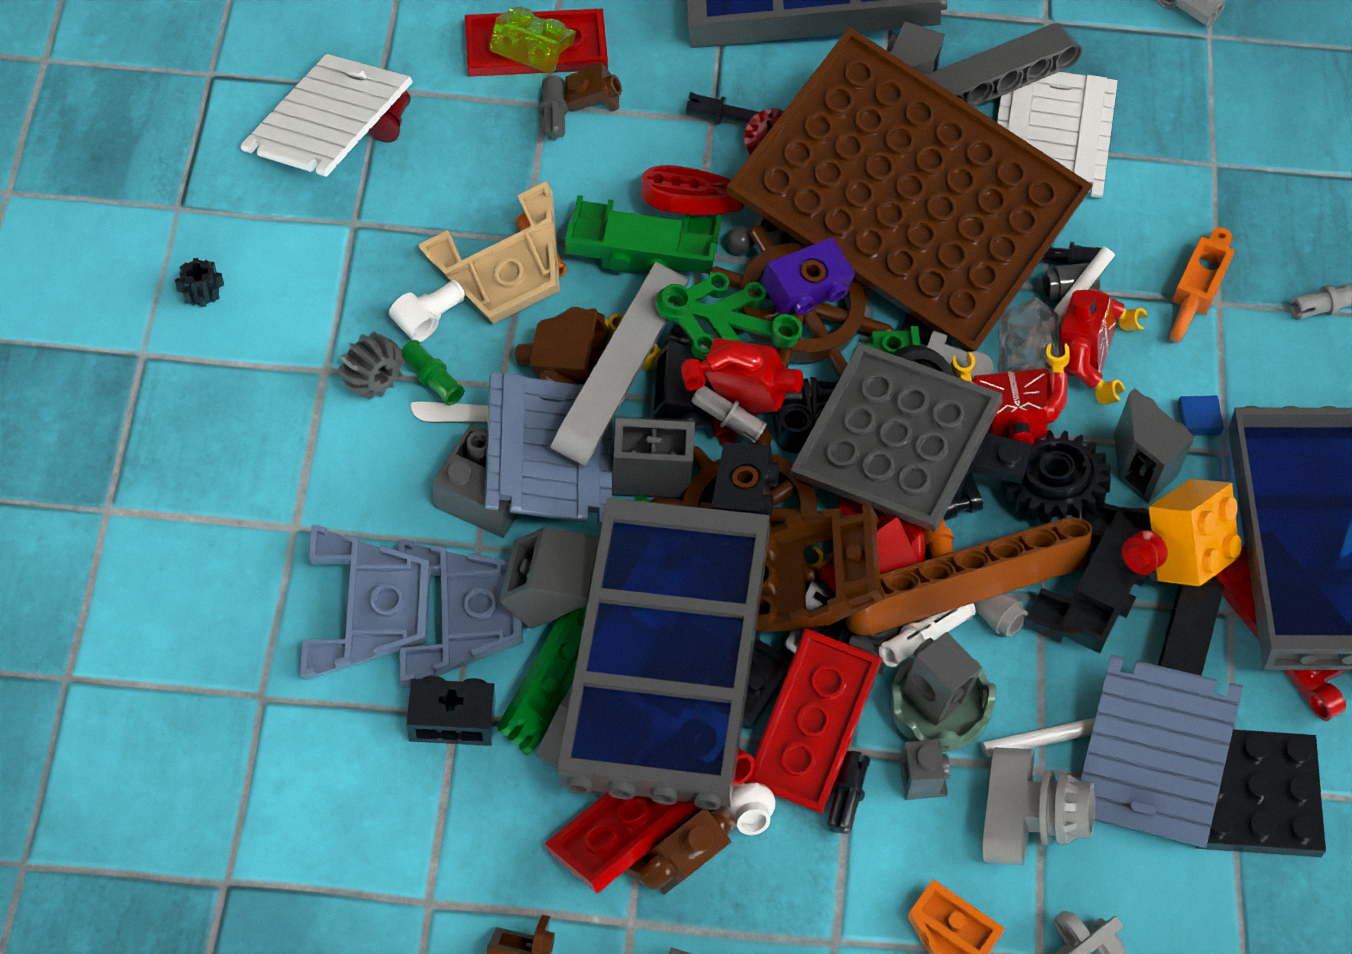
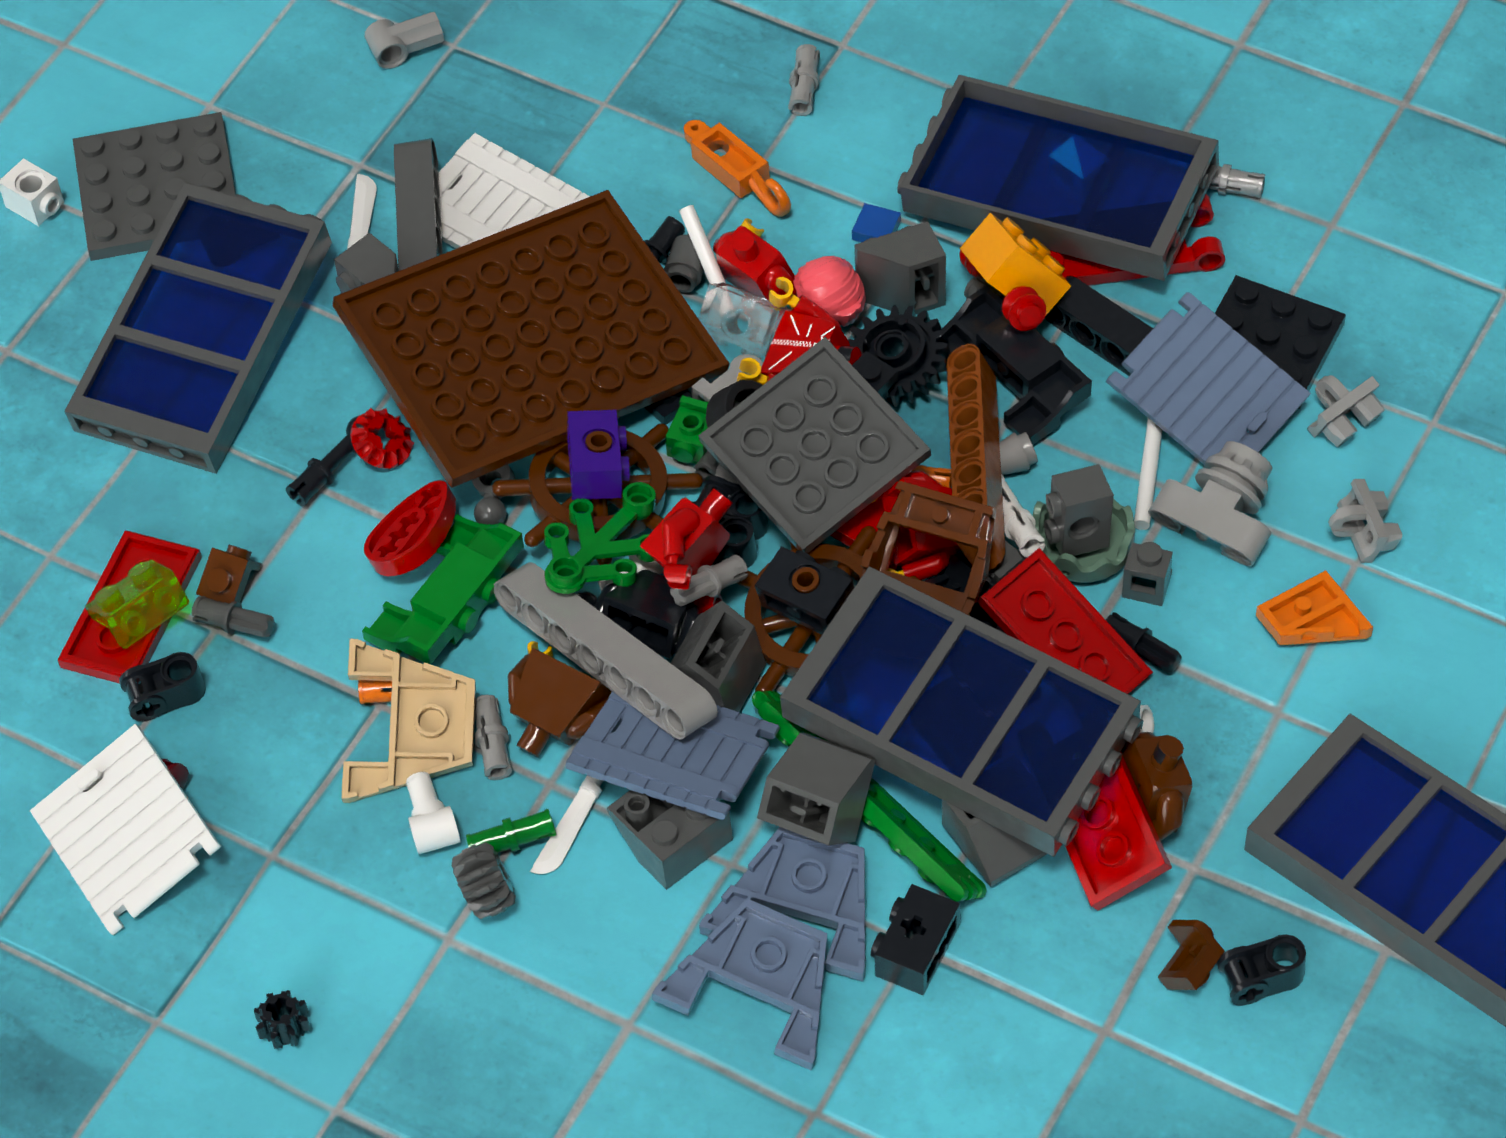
camera: 60 degrees left, 5 degrees down
none -> black piece [119,652,206,721]
none -> white piece [347,174,377,249]
none -> light grey pin [474,695,512,780]
none -> coral hair [793,256,866,327]
none -> light grey hips [1307,375,1385,447]

